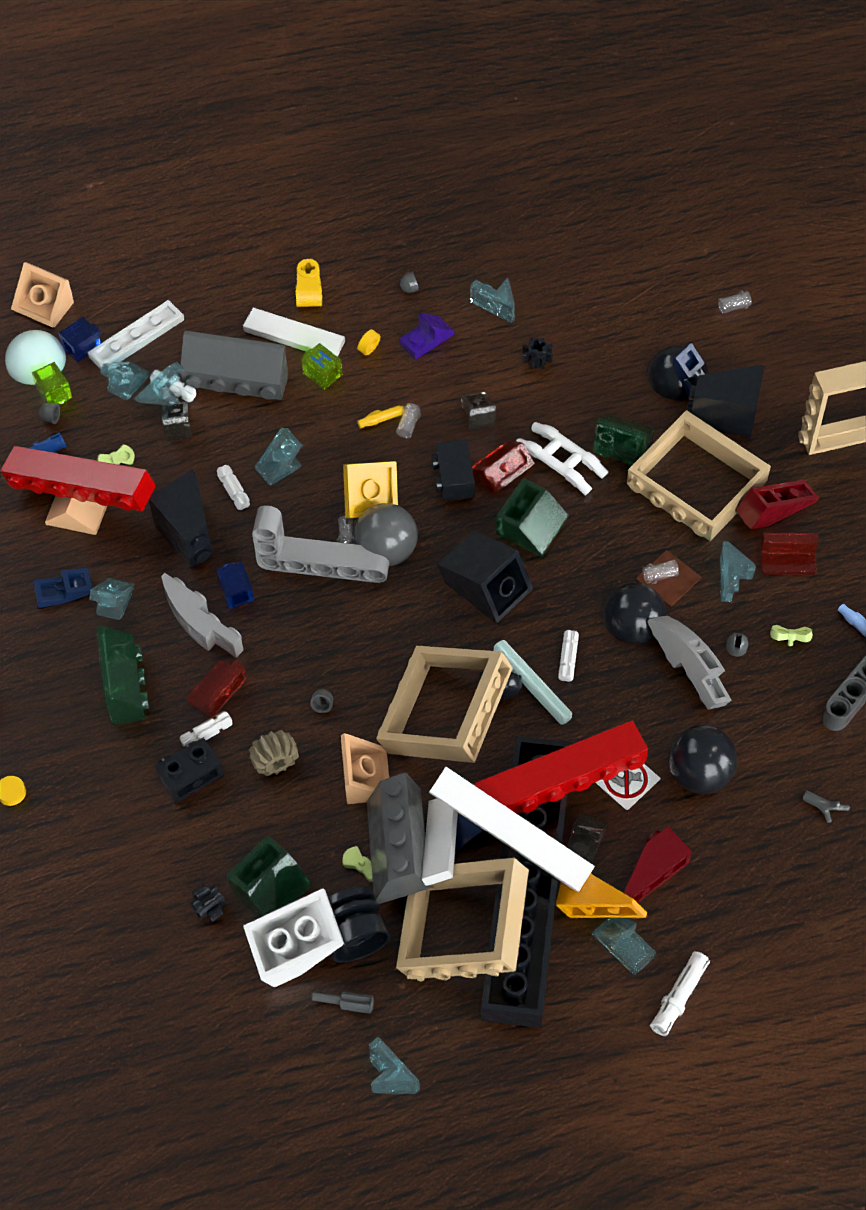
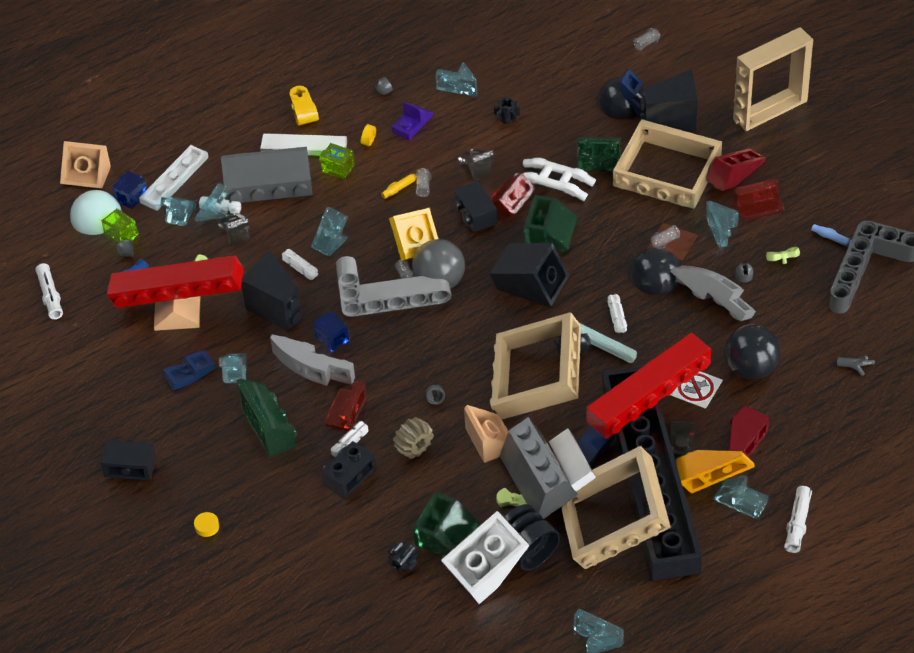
camera: 15 degrees left, 10 degrees down
dark grey axle [311,991,374,1014] -> none
white tile [429,767,595,892] -> none

